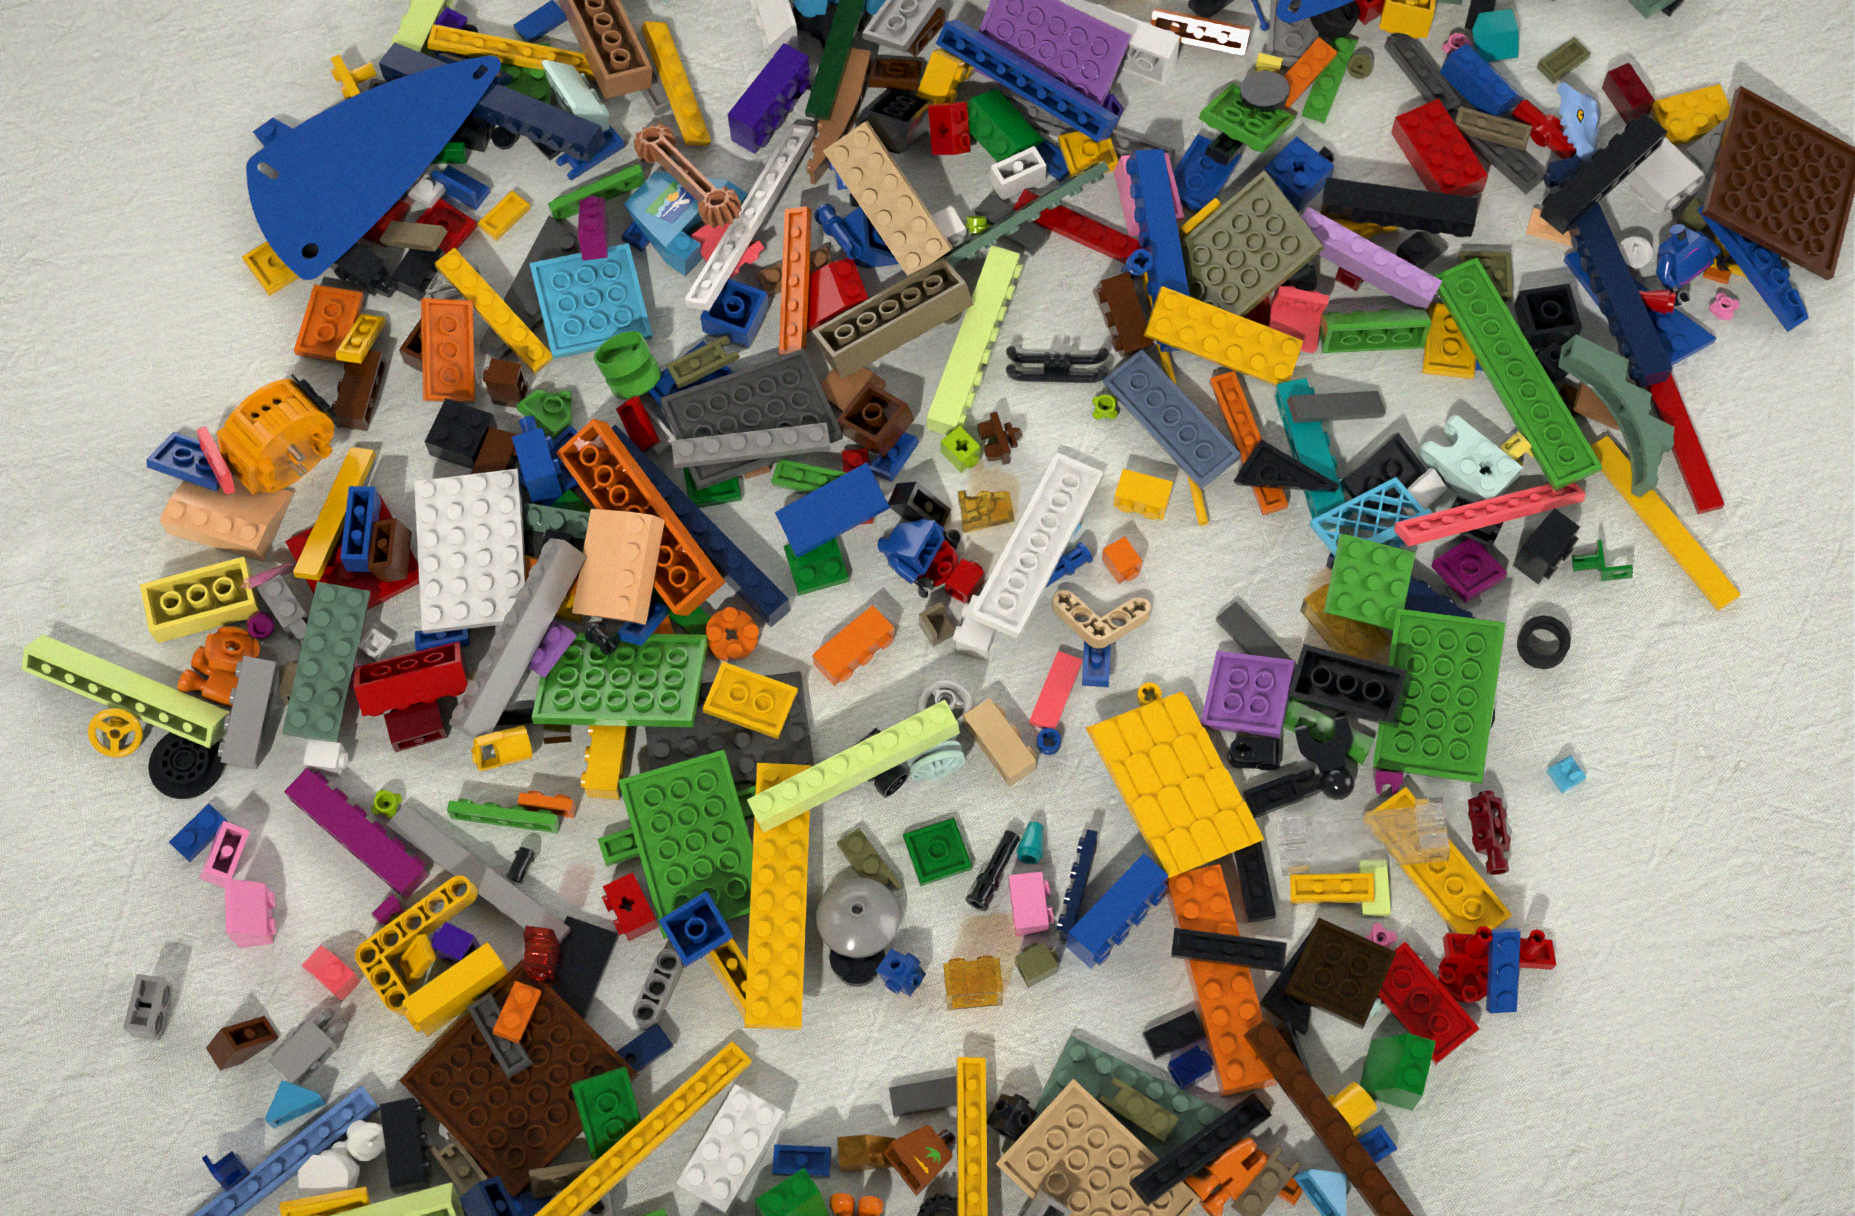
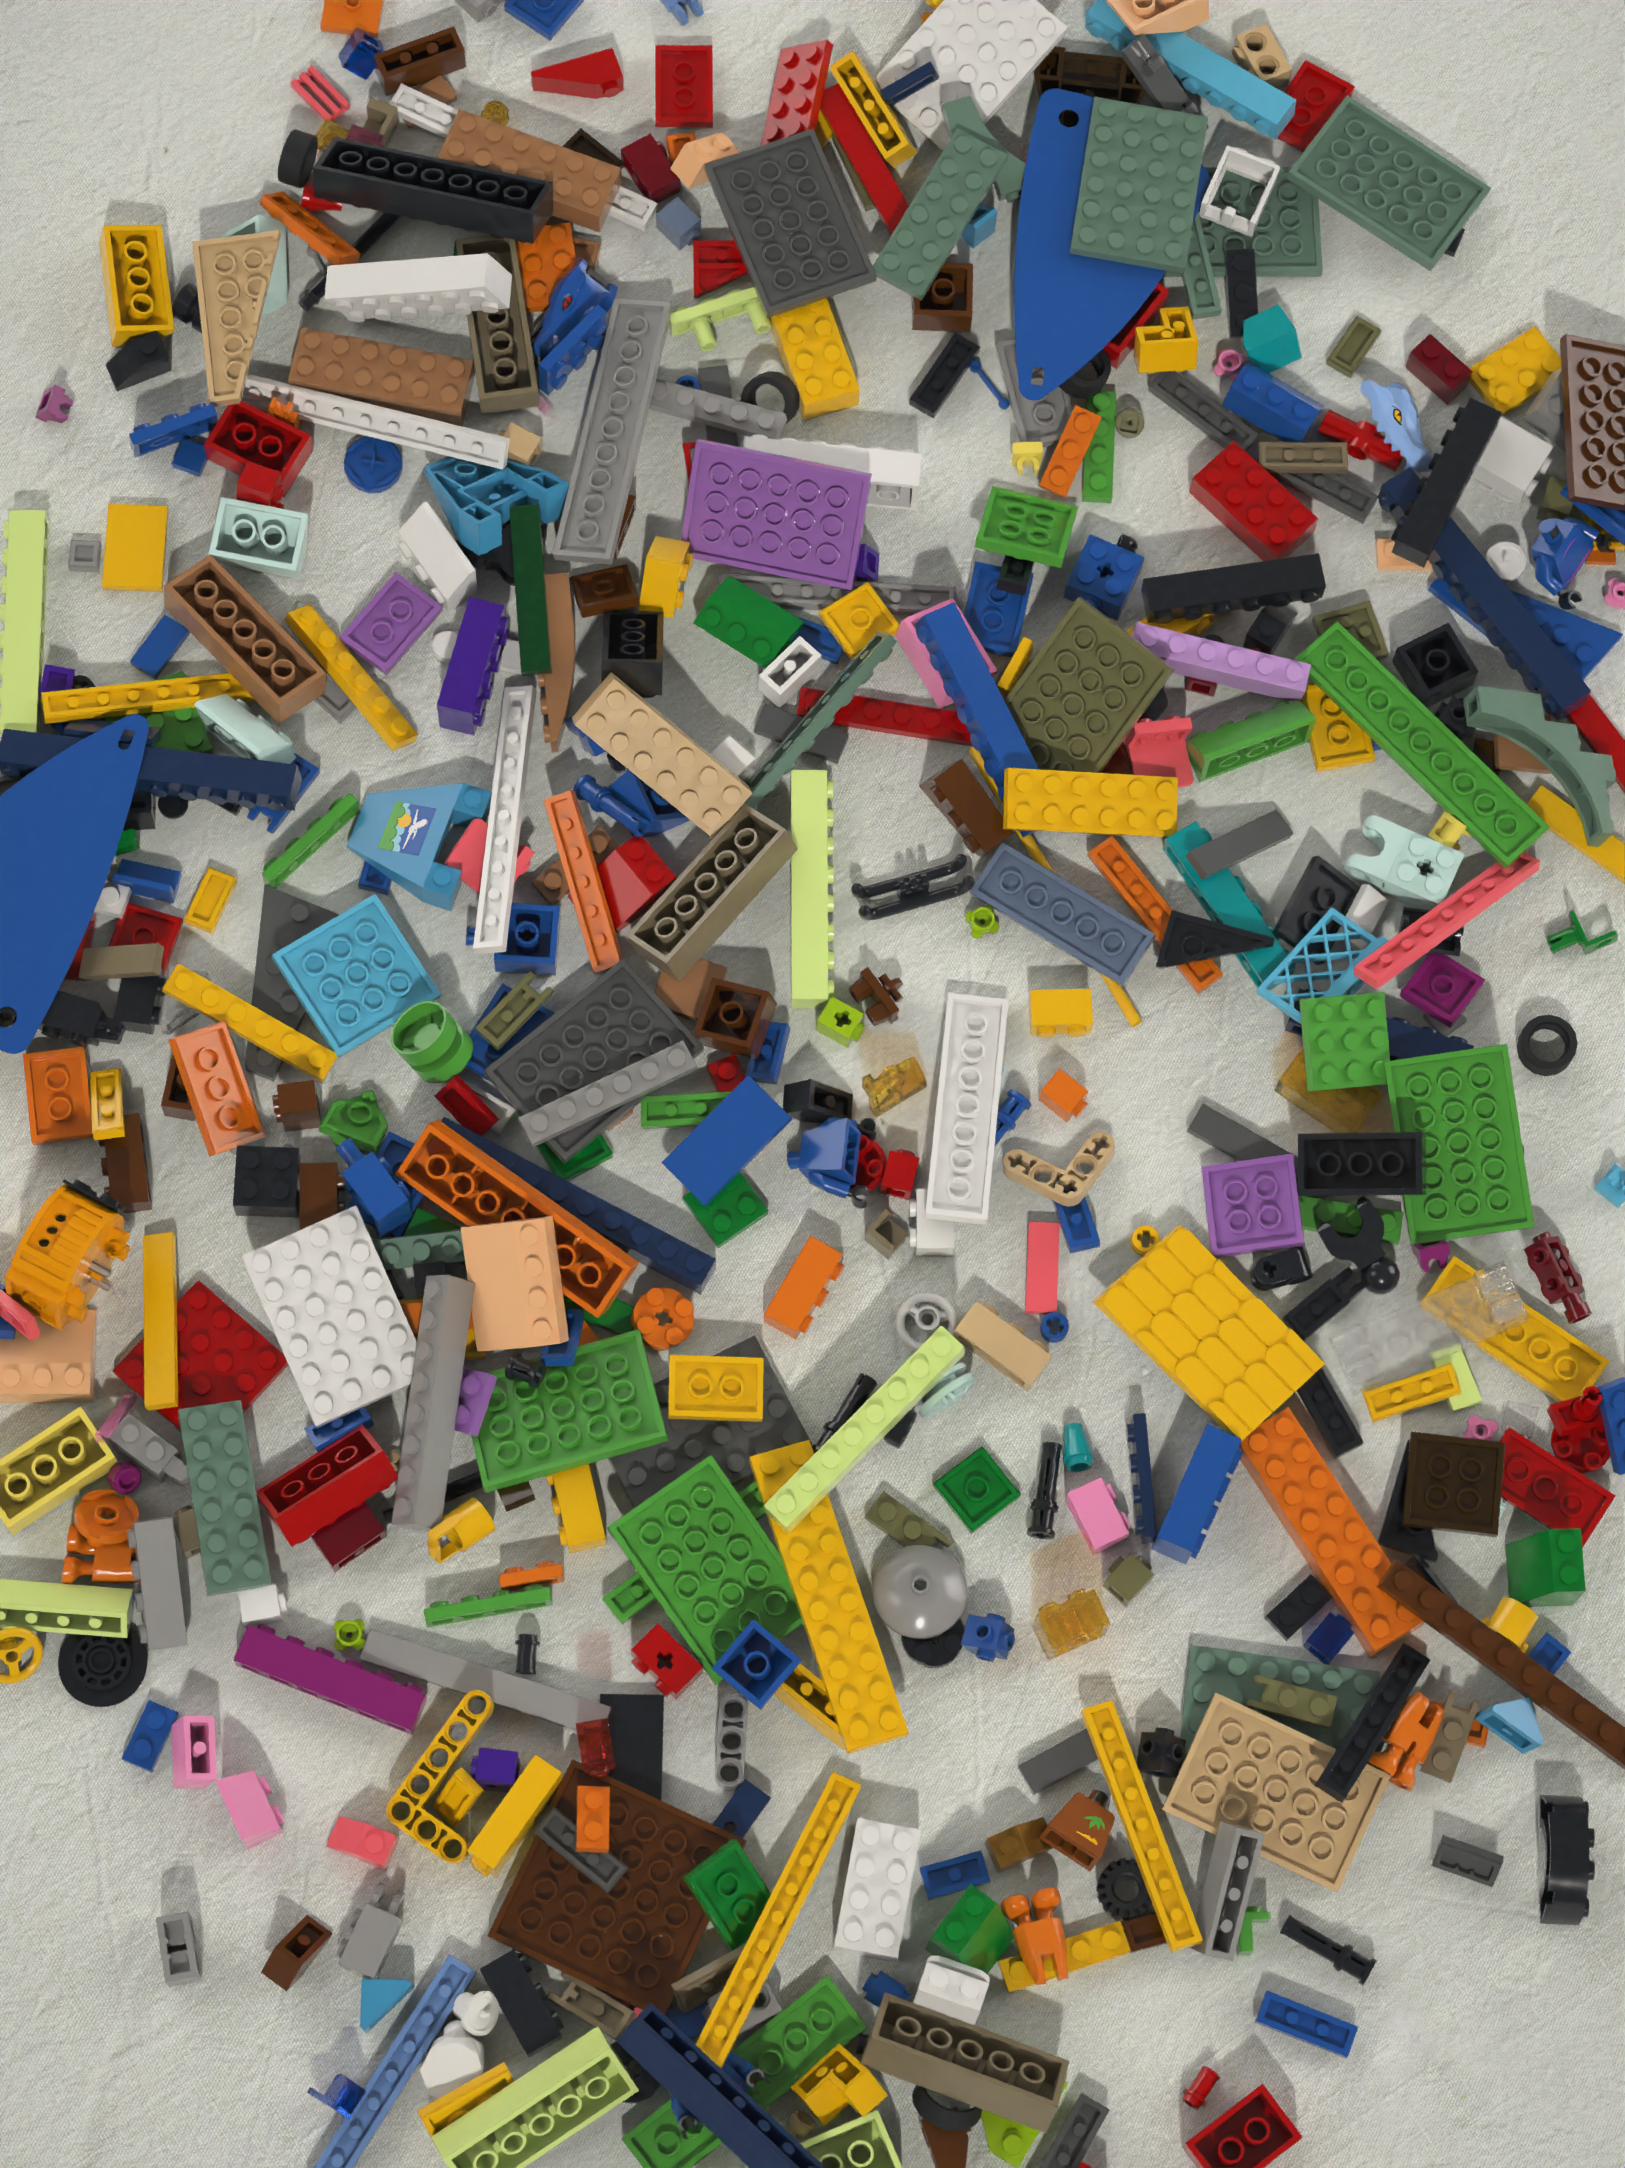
camera: 25 degrees left, 5 degrees up
blue brick [340,486,381,572] -> none
white tile [358,626,394,662] -> none
reddish brown brick [368,518,412,583] -> none
magenta tile [371,894,405,926] -> none
magenta brick [578,196,609,261] -> none
nougat arm [634,123,742,228] -> none
red brick [928,102,971,155] -> none
blue brick [936,19,1119,142] -> none
lime plate [963,215,990,233] -> none
blue pin [1121,249,1153,279] -> none
brick [1151,8,1251,55] -> none
black tile [1171,928,1287,972] -> none
tile [1240,71,1290,113] -> none
black brick [1513,508,1580,585] -> none
red cone [1639,290,1676,315] -> none
none -> medium lavender plate [340,572,443,676]

